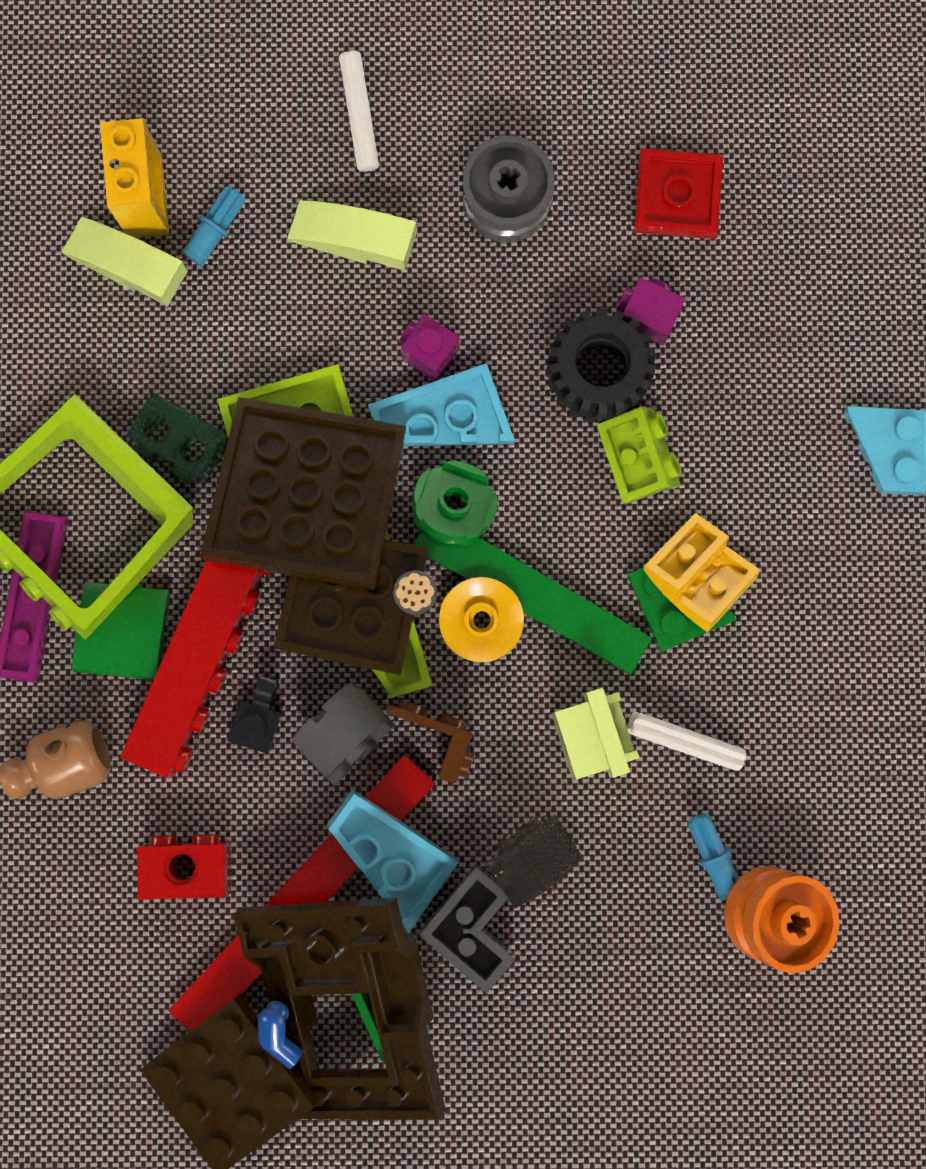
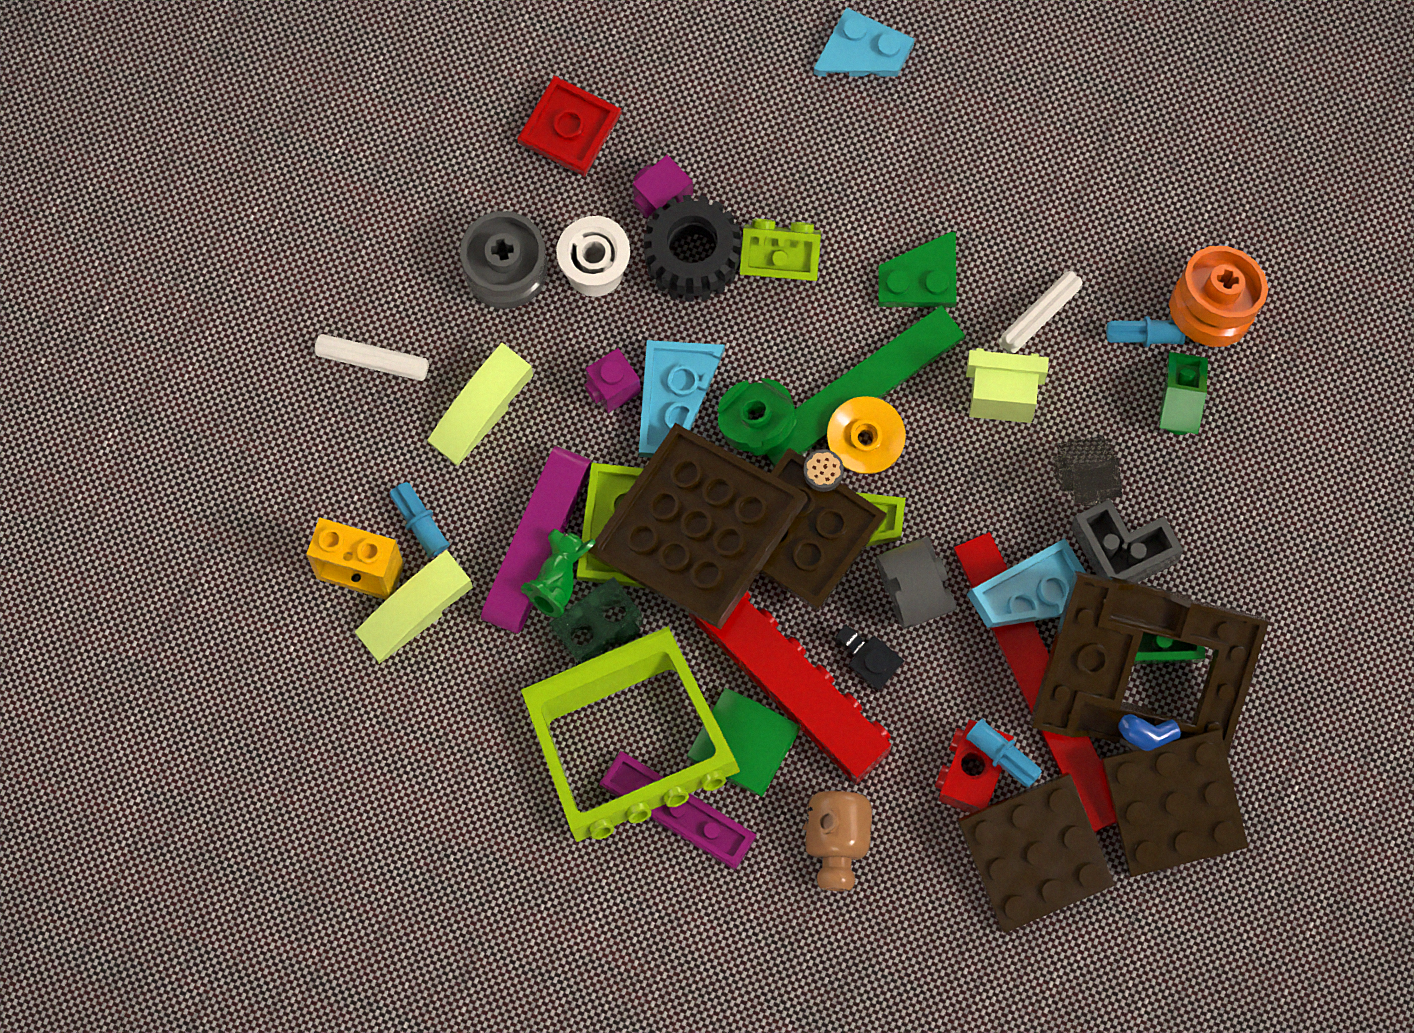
camera: 65 degrees left, 10 degrees down
reddish brown bracket [386,700,475,784] -> none
yellow slope [644,513,760,633] -> none
none -> magenta beam [481,446,593,634]
none -> green animal [520,528,596,618]
none -> white piece [556,216,630,297]
none -> dark brown plate [956,772,1115,934]
none -> dark azure axle [966,718,1042,787]
none -> green slope [1159,352,1208,435]

